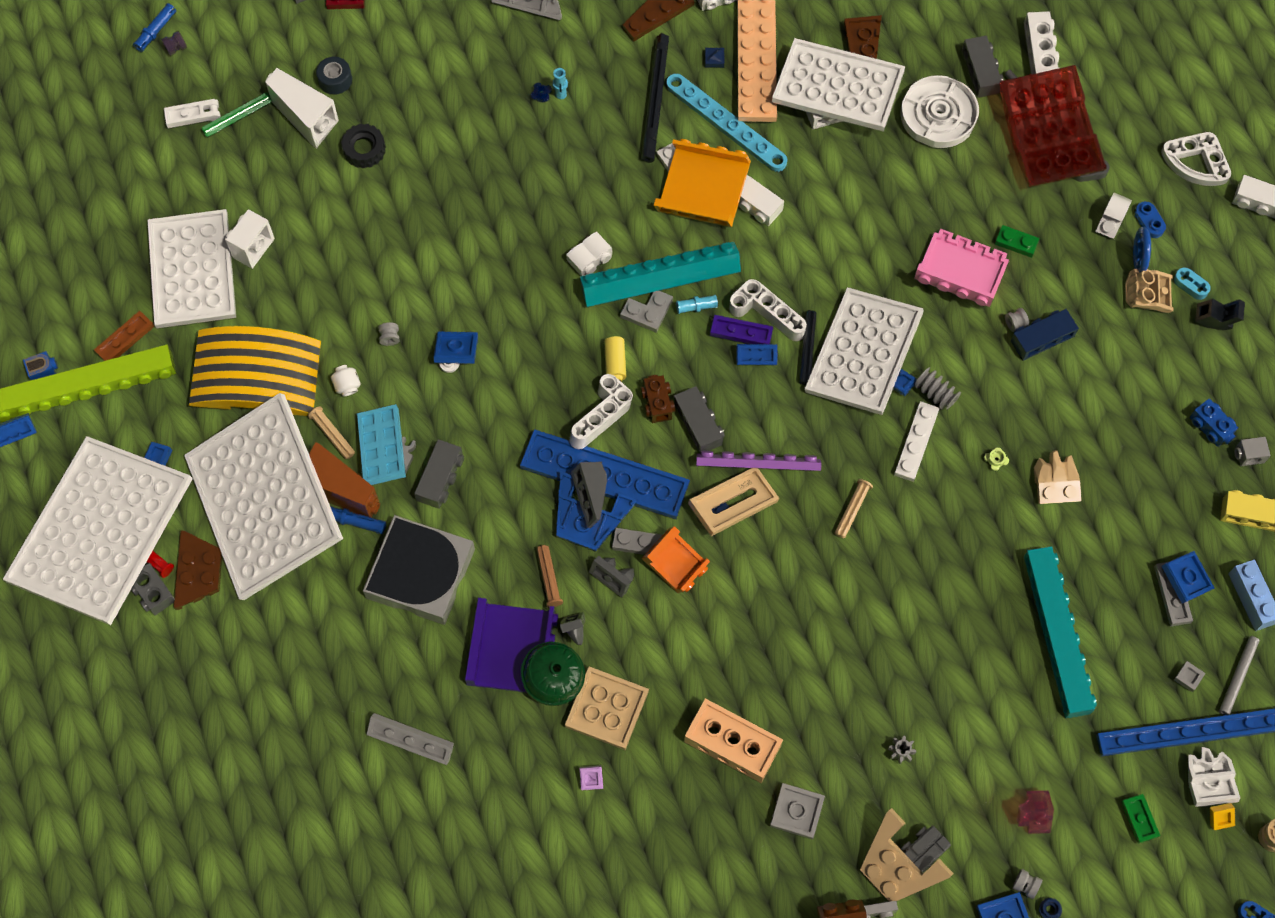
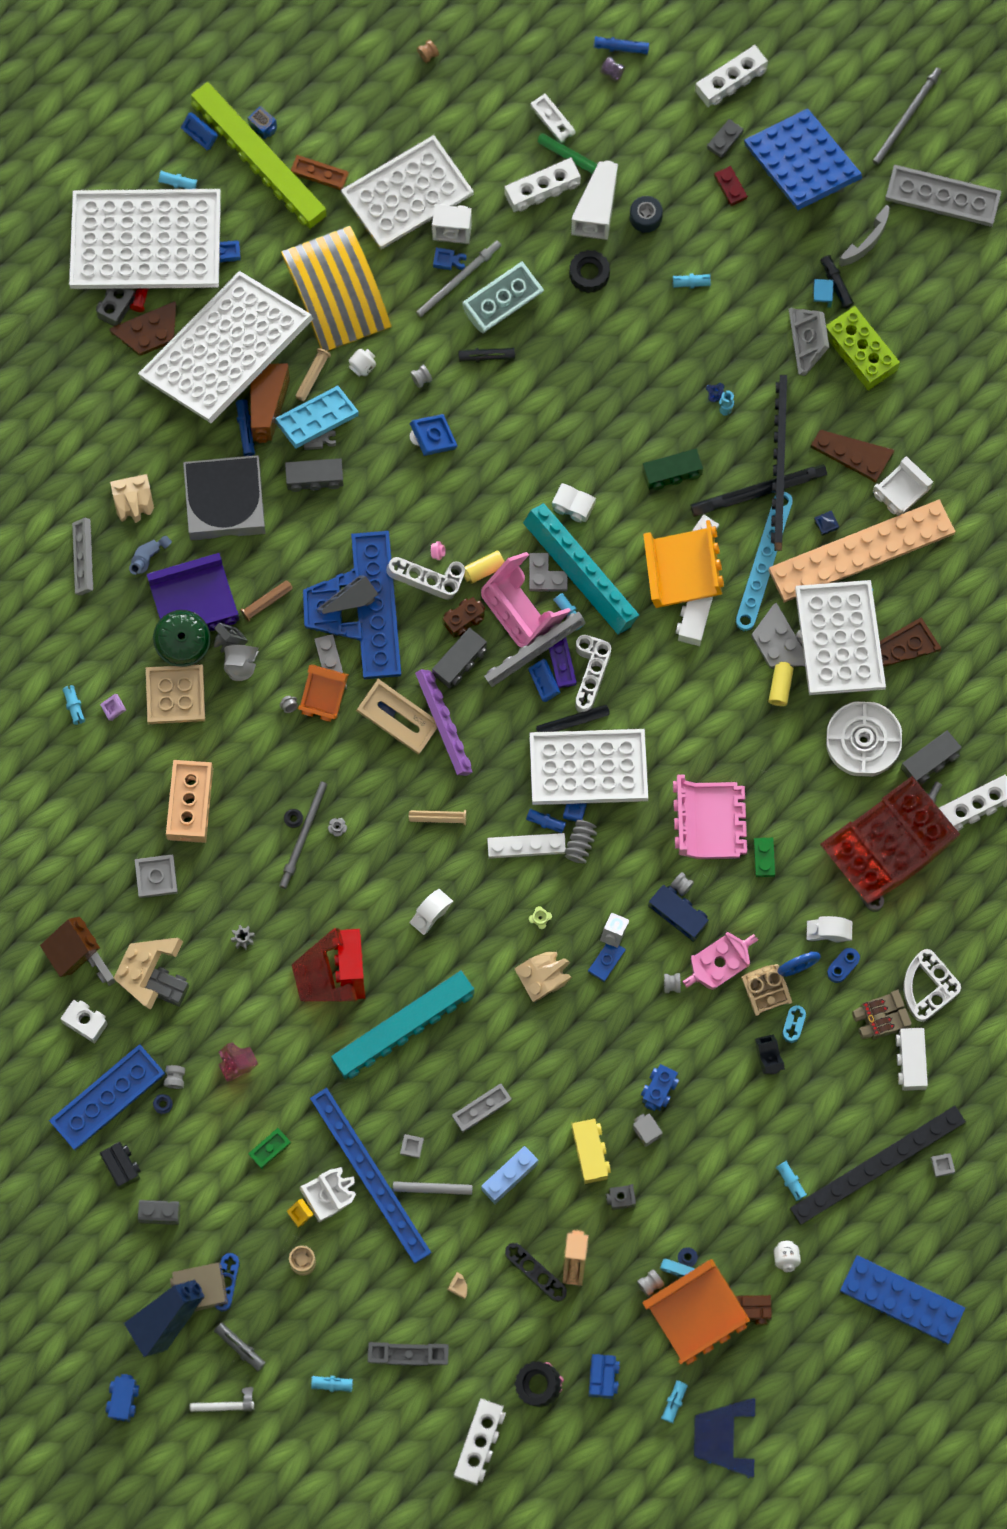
camera: 65 degrees right, 5 degrees up
dark grey tile [589,556,634,598] -> none
blue tile [1162,551,1214,604] -> none
none -> medium azure pin [62,685,85,725]
none -> tan plate [110,474,154,523]
none -> sand blue arm [129,536,172,575]
none -> medium azure pin [158,171,197,189]
none -> light grey helmet [224,645,259,681]
none -> flat silver bar [279,782,327,889]
none -> light grey plate [280,696,298,713]
none -> black plate [284,809,303,828]
none -> clear red wing [291,928,357,1002]
none -> light grey plate [328,818,347,837]
none -> red wedge [333,929,365,1000]
none -> white brick [409,889,453,935]
none -> light grey bar [416,240,502,317]
none -> medium nougat wheel [417,40,439,63]
none -> bright pink plate [431,541,445,560]
none -> blue plate [433,248,467,270]
none -> black pin [459,348,515,363]
none -> light aqua brick [462,261,544,333]
none -> bright pink windscreen [481,552,571,647]
none -> light grey plate [484,611,586,687]
none -> white brick [505,158,581,212]
none -> blue pin [526,808,566,833]
none -> blue plate [588,943,626,982]
none -> light grey brick [600,913,629,948]
none -> dark green brick [642,448,703,490]
none -> light grey wheel [664,973,681,993]
none -> medium azure pin [673,274,711,289]
none -> bright pink plate [682,932,758,990]
none -> light grey wing [751,603,805,668]
none -> light yellow brick [768,662,794,706]
none -> black plate [771,375,787,551]
none -> dark tan hips [852,990,912,1040]

